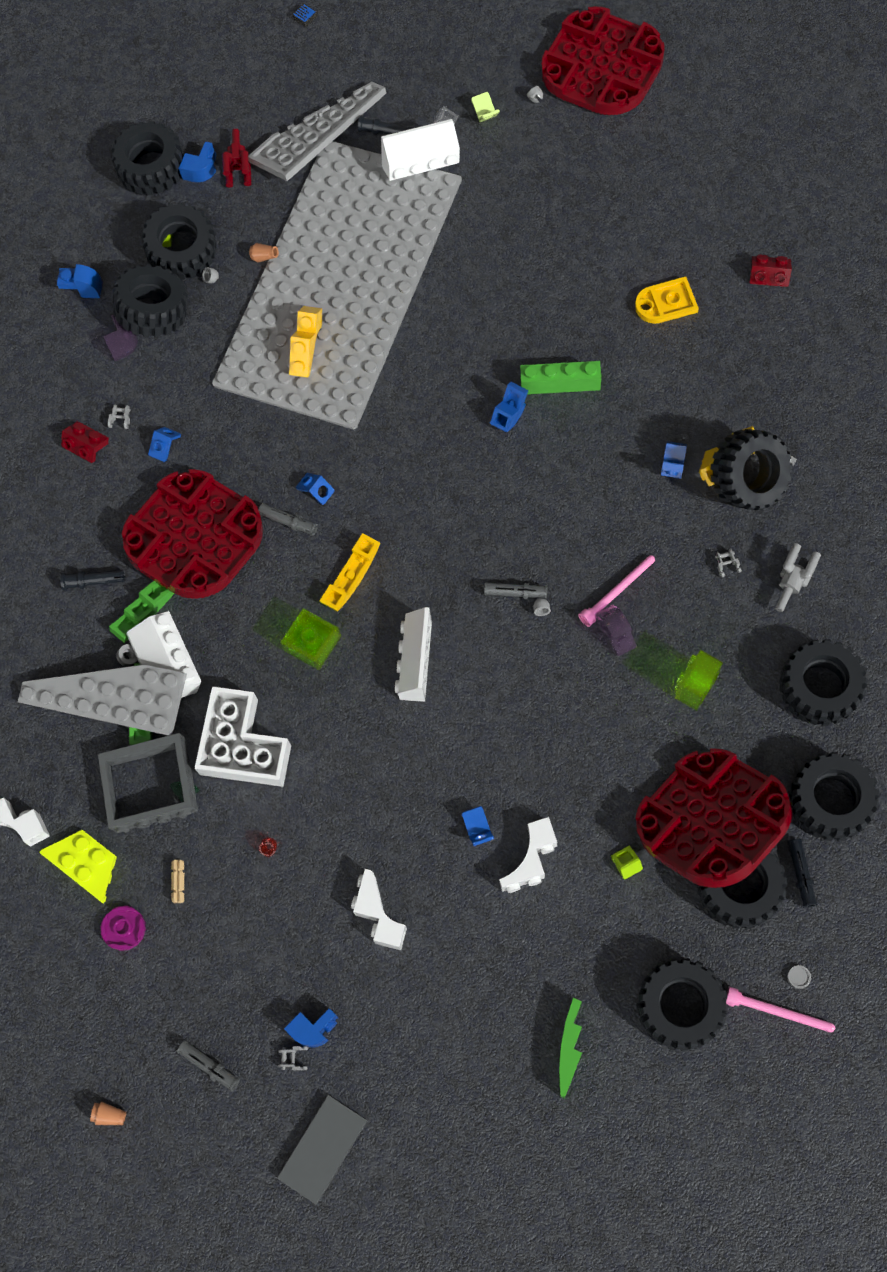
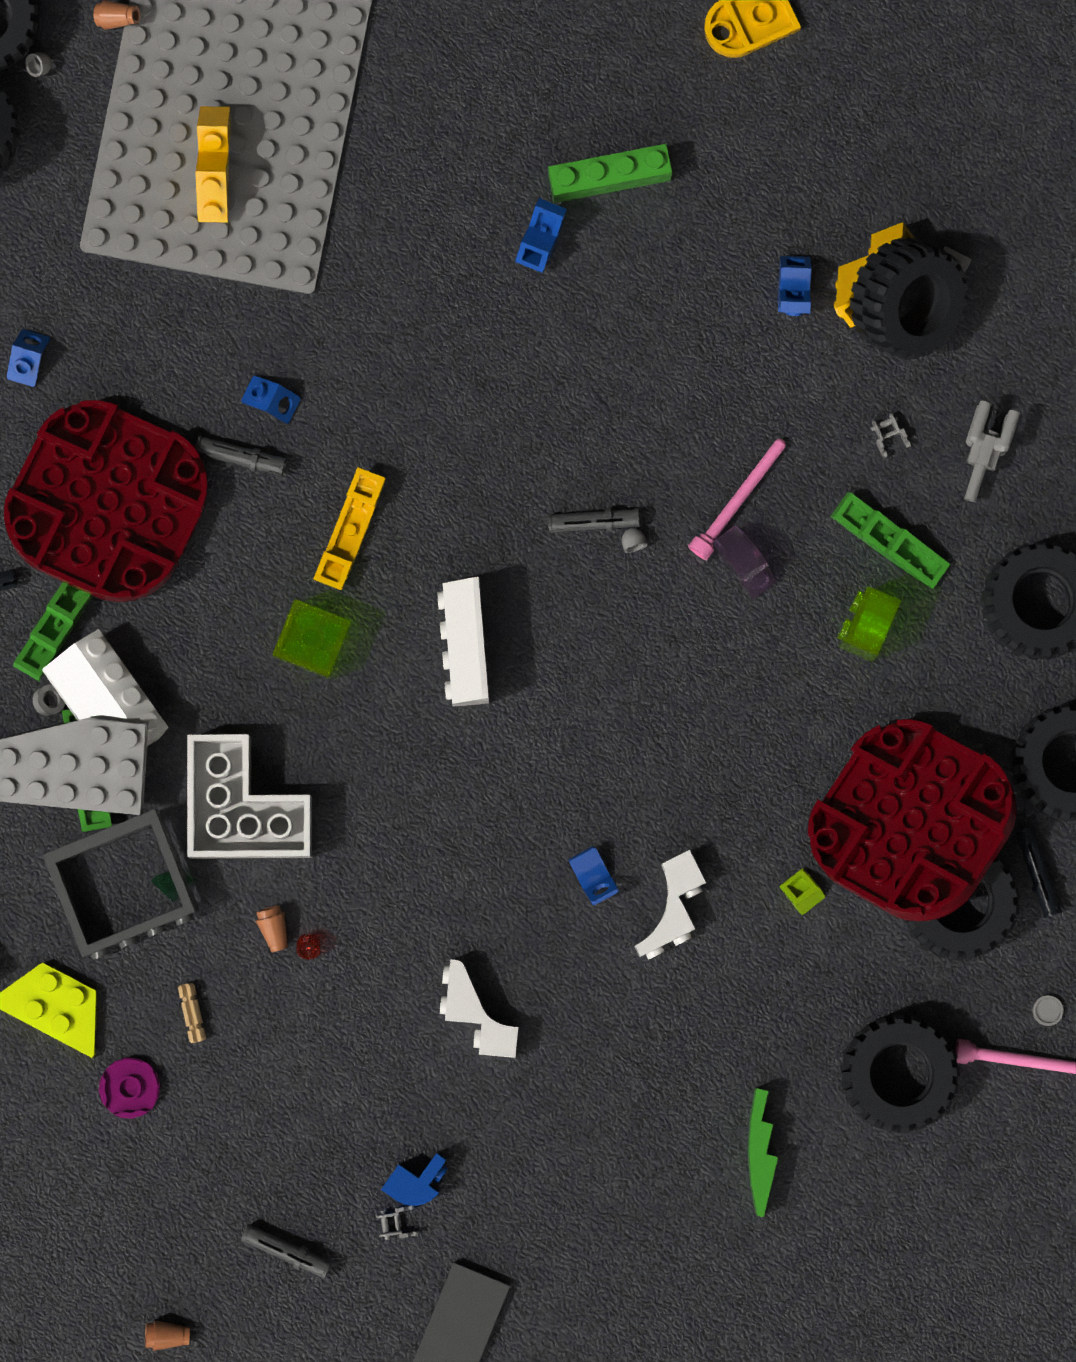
camera: 20 degrees left, 15 degrees up
none -> nougat cone [255,905,288,952]
none -> bright green slope [830,492,950,589]

